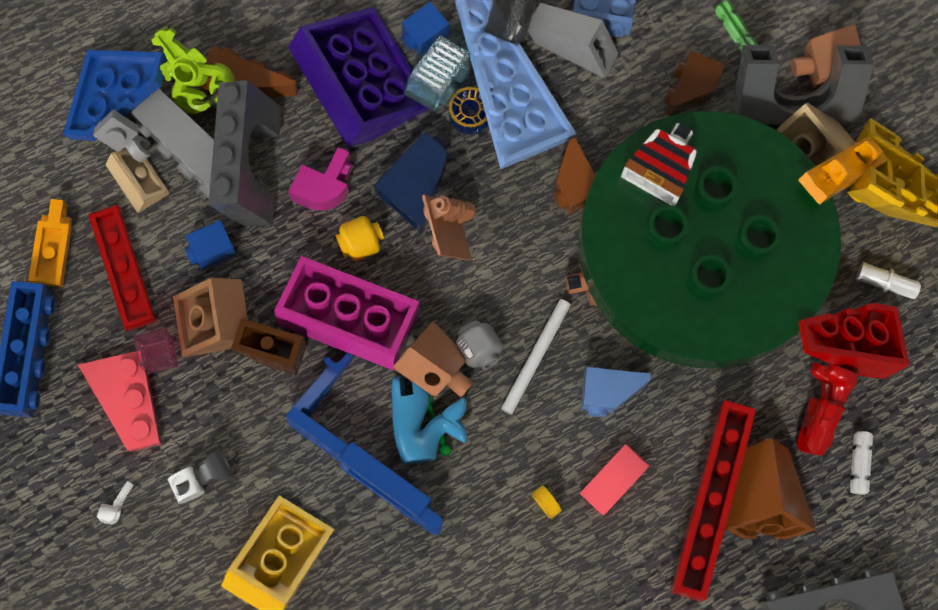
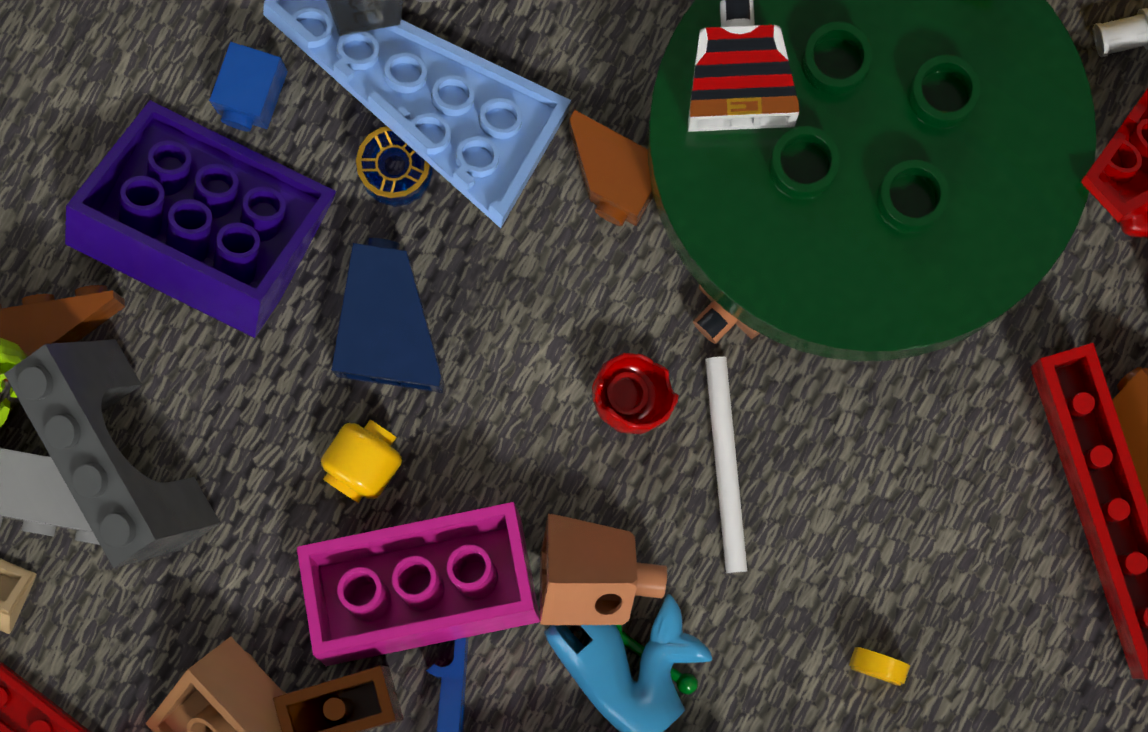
camera: 25 degrees left, 5 degrees up
blue brick [184,220,237,271] -> none
dark pink brick [288,147,353,211] -> none
clear light blue brick [404,35,471,112] -> none
nougat hinge [422,195,476,261] -> none
light grey head [456,321,503,370] -> none
coral slope [580,444,650,516] -> none
medium blue slope [581,367,651,417] -> none
none -> red hair [592,353,679,434]

